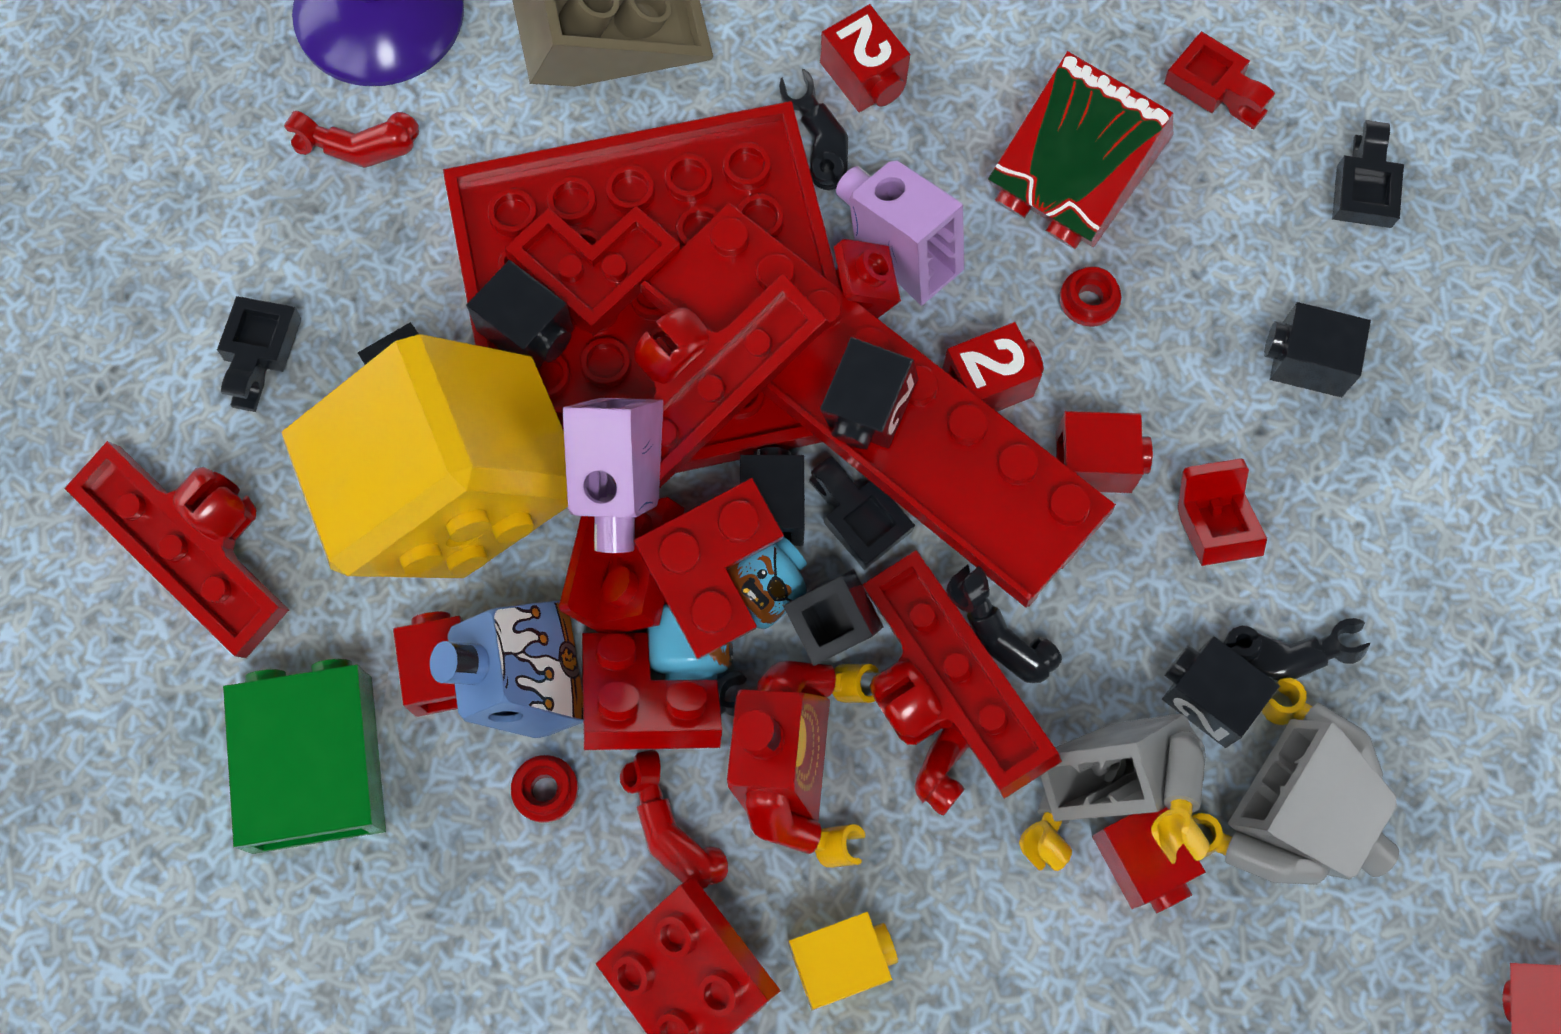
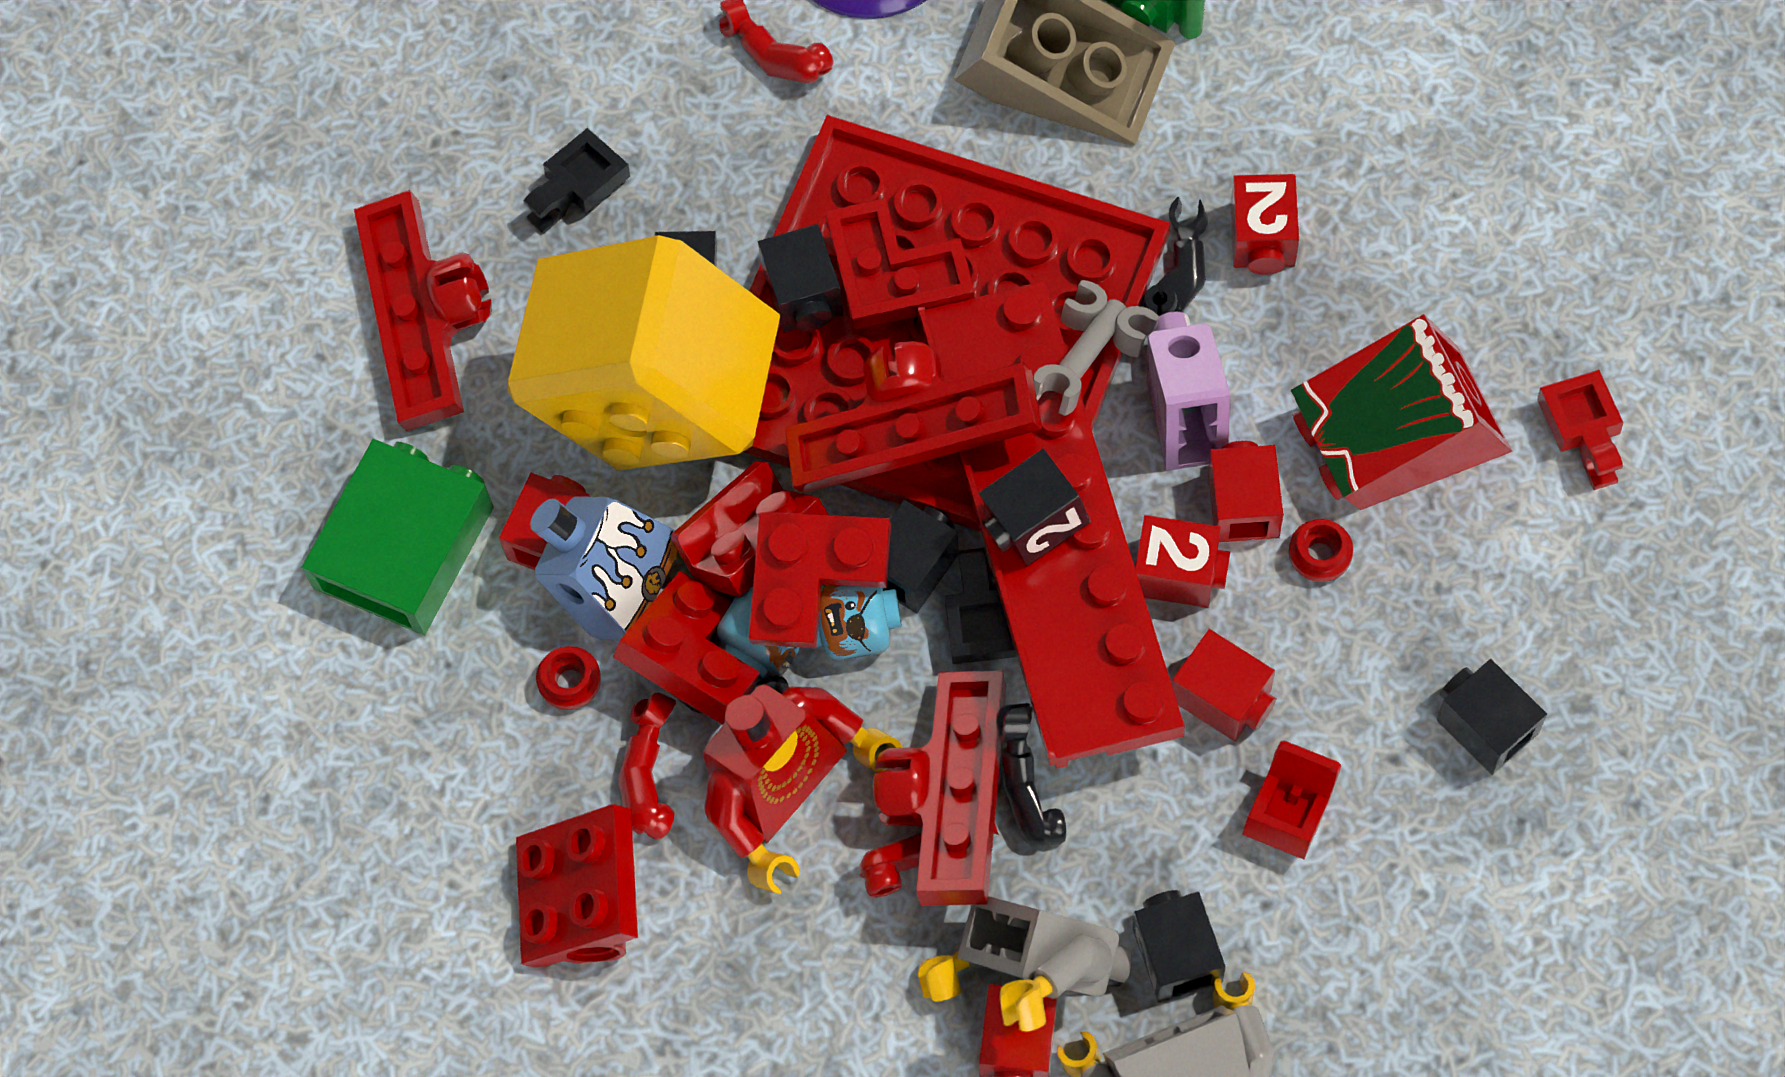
camera: 40 degrees right, 5 degrees down
lavender torso [563,398,663,553] -> none
black brick [783,569,884,666] -> none
yellow brick [788,911,898,1011] -> none
red bracket [834,239,901,319] -> none
black arm [1224,618,1371,681] -> none
black plate [1332,120,1404,228] -> none
none -> light grey bar [1033,280,1160,416]
none -> red brick [1208,441,1284,542]

